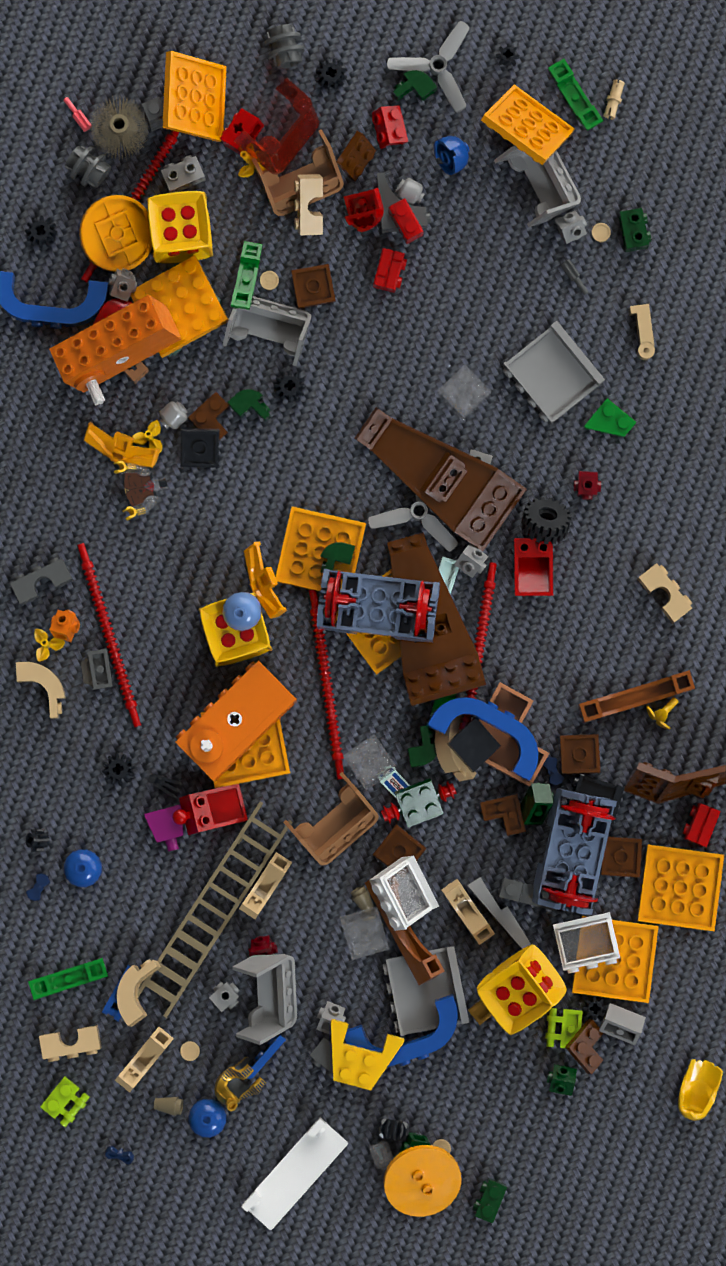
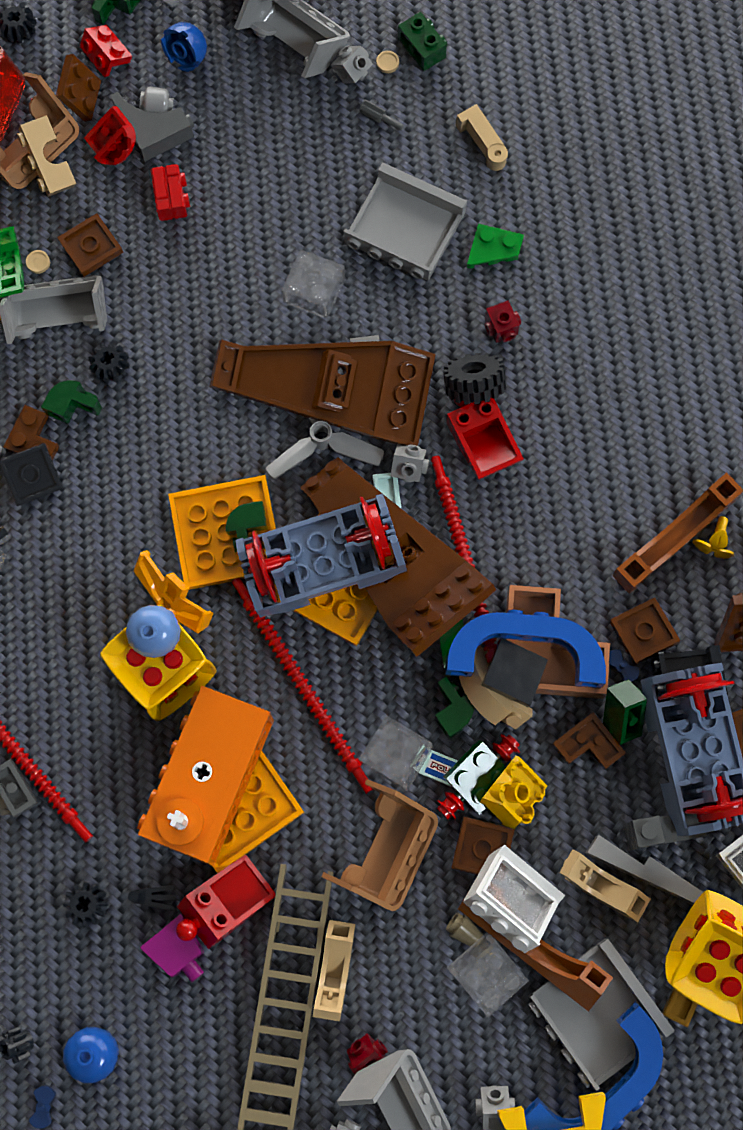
camera: 15 degrees left, 10 degrees down
red brick [388,198,424,244] -> none
tan arch [637,563,692,624] -> none
none -> yellow slope [480,755,547,829]

